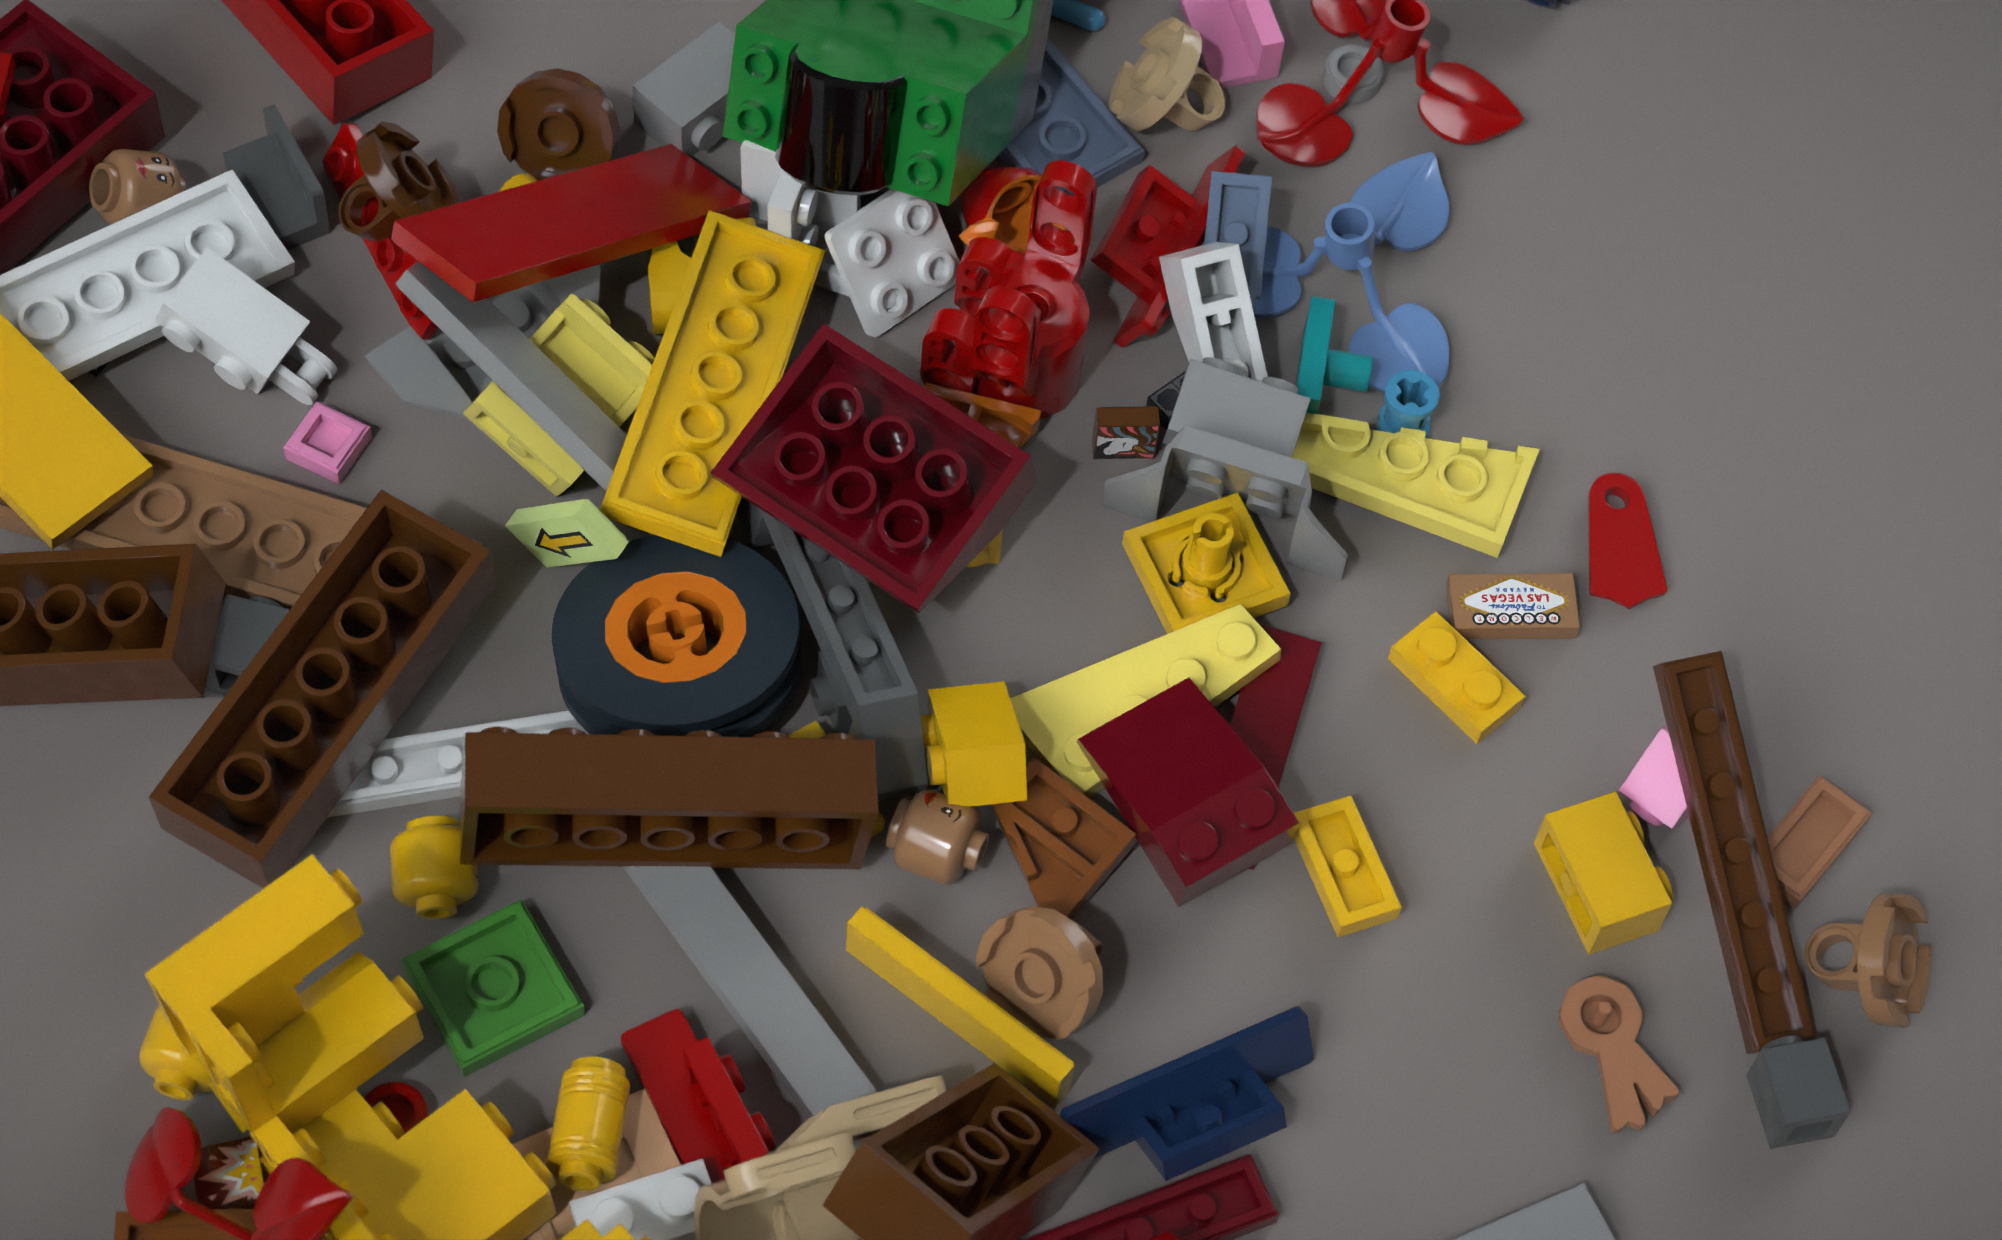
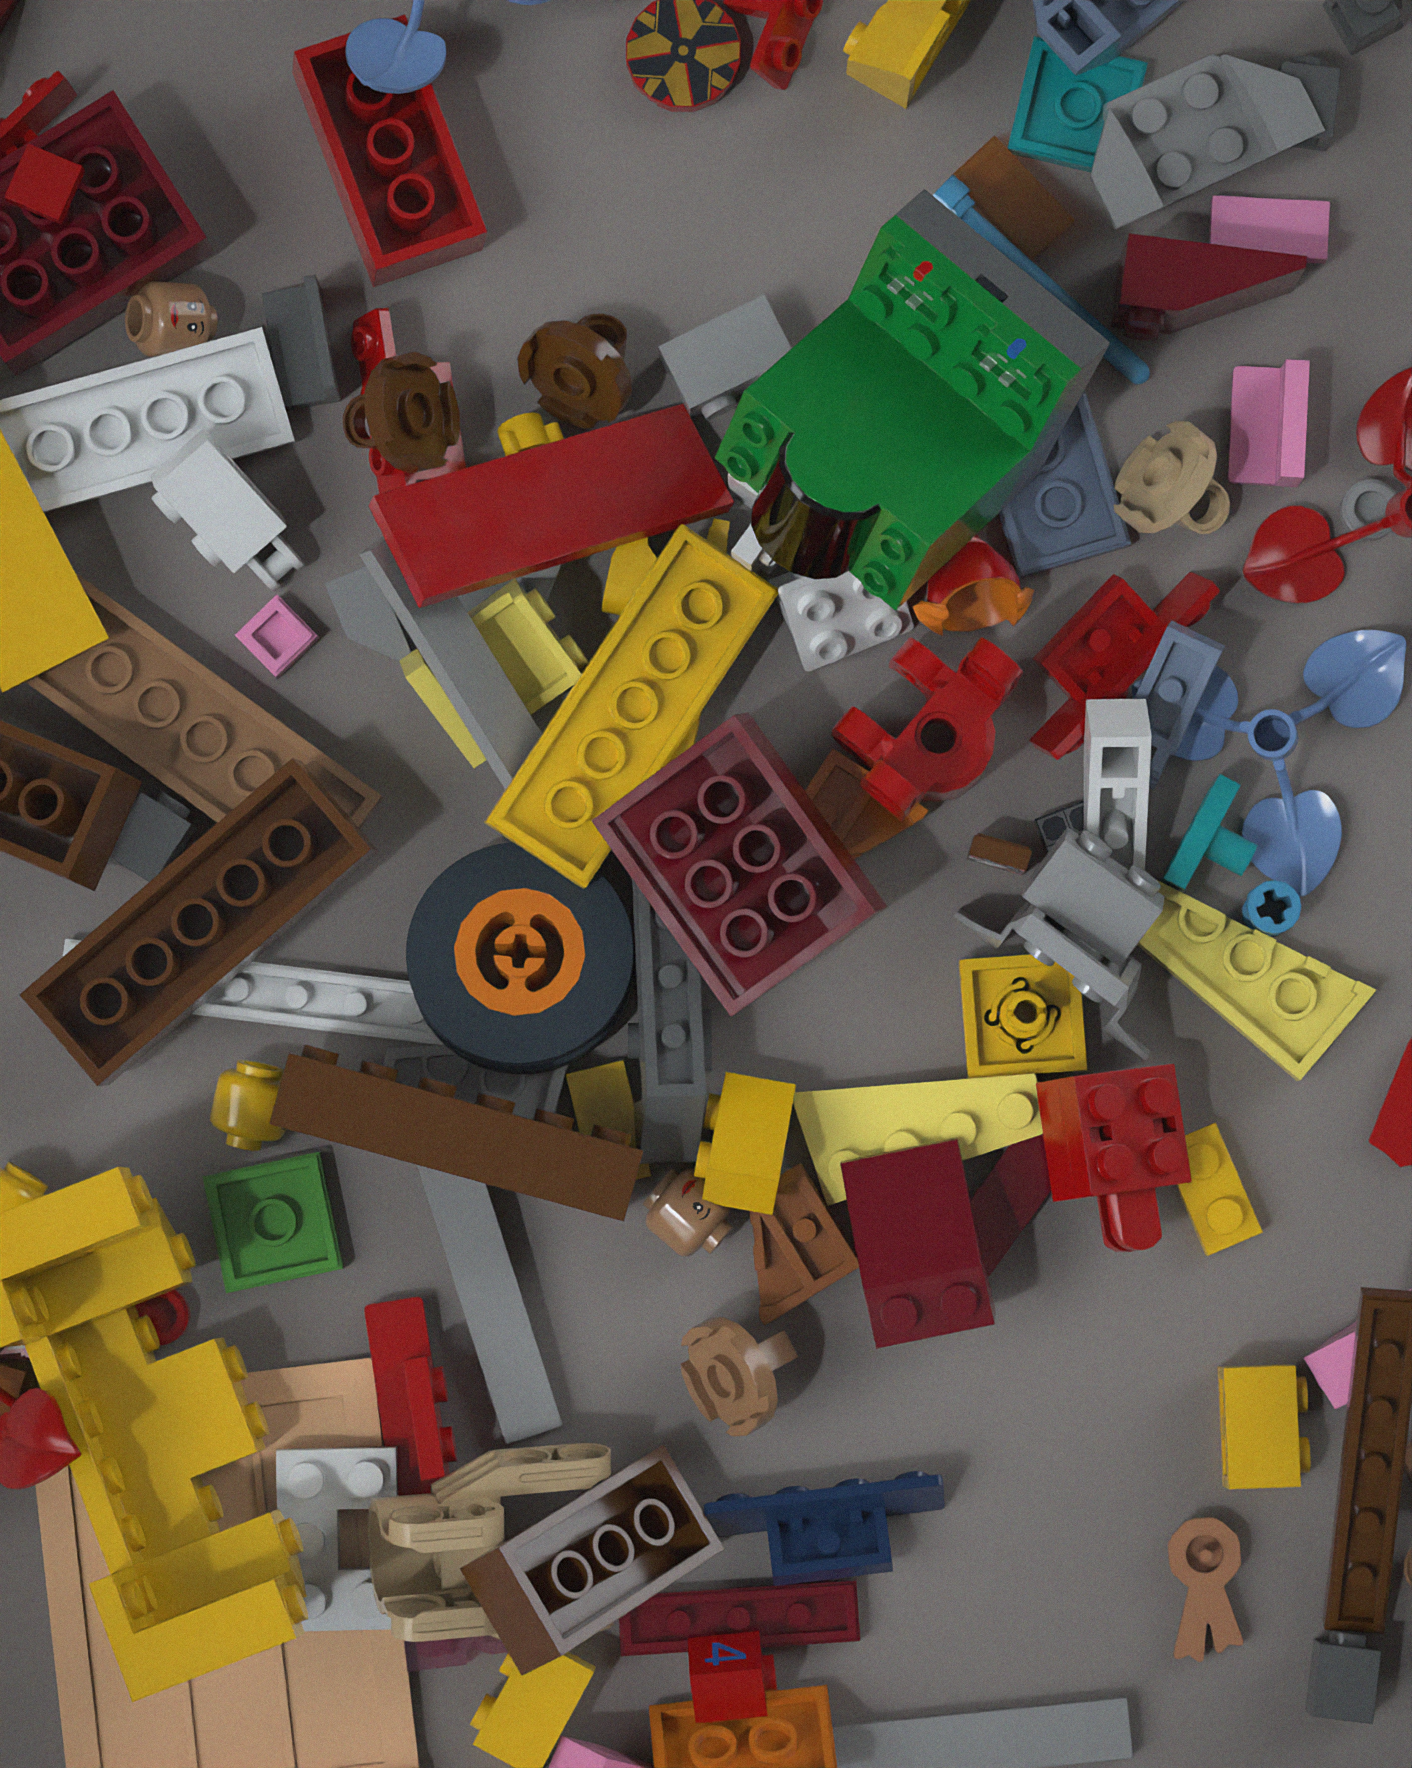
camera: 30 degrees right, 25 degrees up
yellowish green tile [505,499,629,568] -> none
yellow head [546,1056,630,1191] -> none
yellow tile [846,906,1075,1108] -> none
yellow plate [1293,795,1402,938] -> none
tile [1446,573,1580,639] -> none
none -> red brick [1036,1063,1192,1253]

